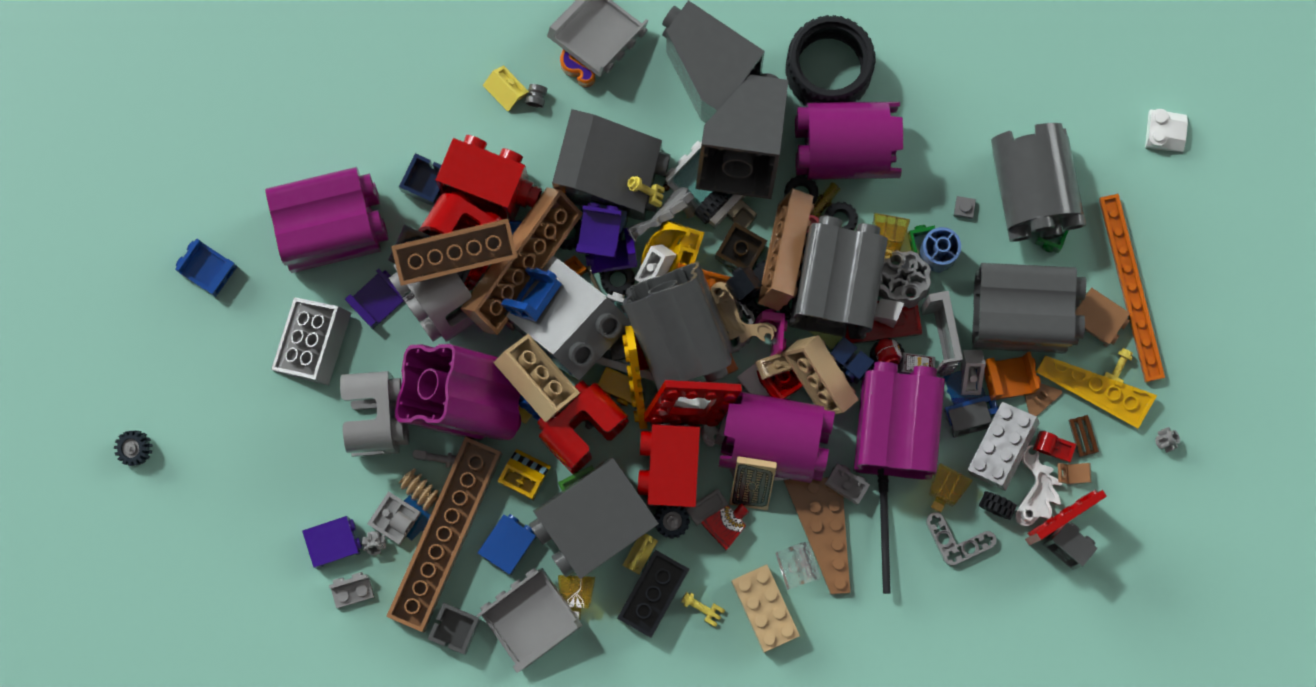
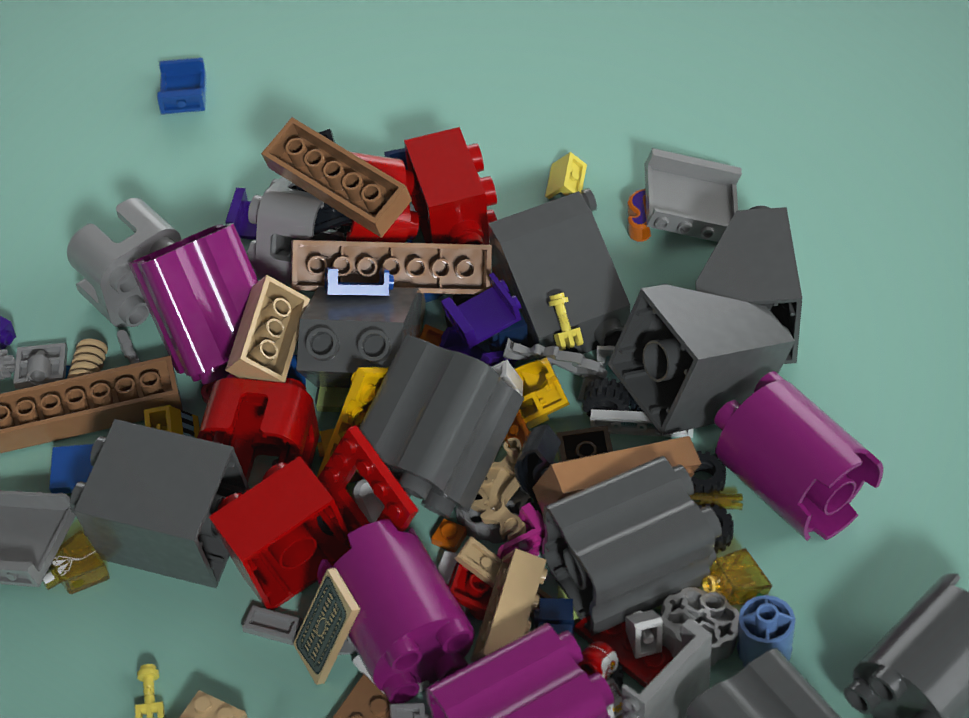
camera: 55 degrees right, 30 degrees down
magenta brick [265,167,389,273] -> none
light grey slope [271,297,351,385] -> none
black brick [617,550,690,638] -> none
light yellow hinge [622,534,658,575] -> none
black wheel [654,505,690,539] -> none
red torso [701,504,749,551] -> none
dark tan panel [727,199,757,228] -> none
black tyre [785,15,876,105] -> none
light grey plate [953,196,976,219] -> none

